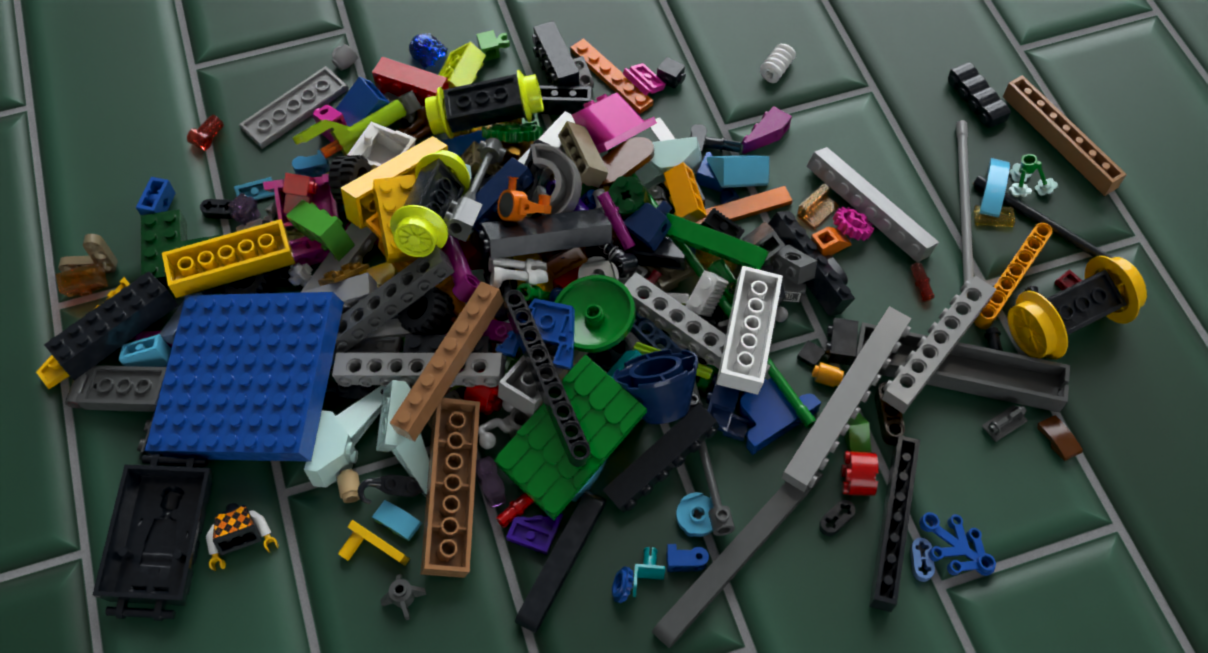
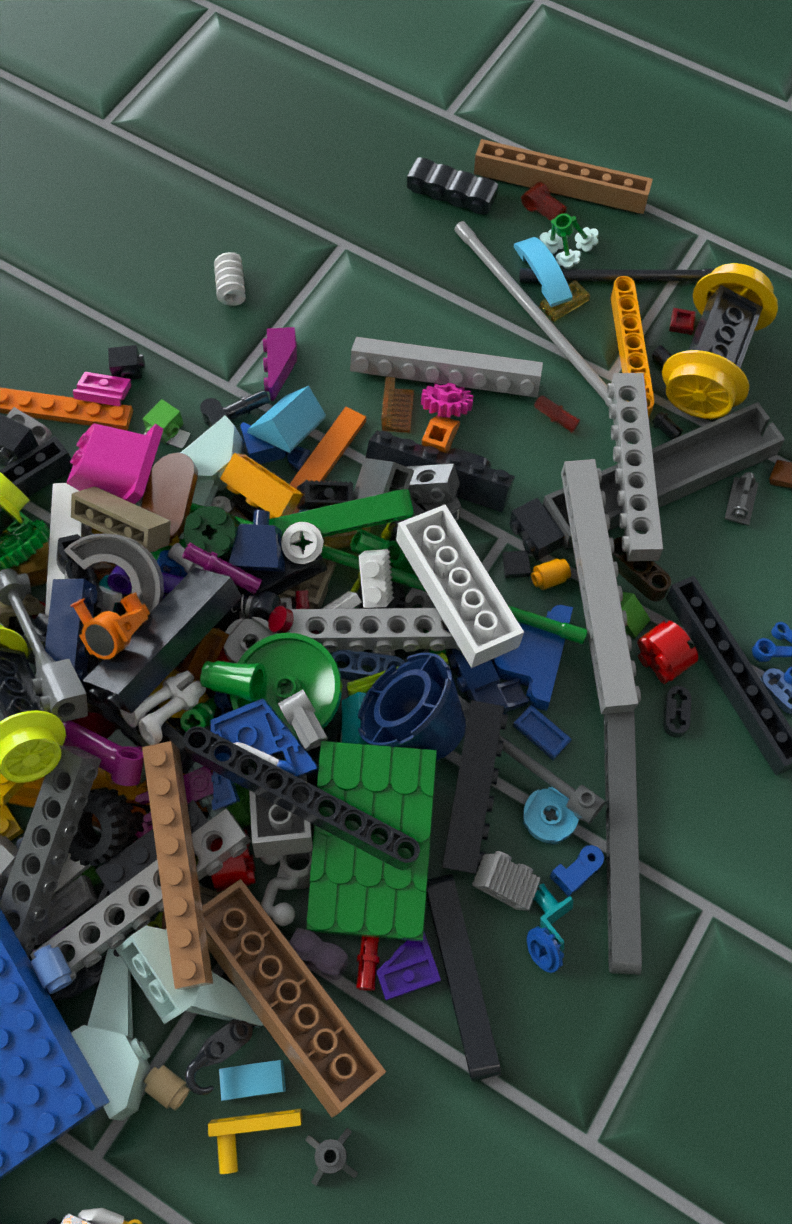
camera: 40 degrees left, 5 degrees up
none -> medium blue brick [30,945,73,994]
none -> bright green brick [143,399,184,444]
none -> green plant [200,661,266,702]
none -> white piece [234,742,296,775]
none -> dark red tile [268,606,294,634]
none -> light grey piece [278,690,328,751]
none -> white gear [281,522,324,565]
none -> light grey brick [472,851,541,911]
none -> blue tile [513,705,572,761]
none -> clear red piece [521,182,567,221]

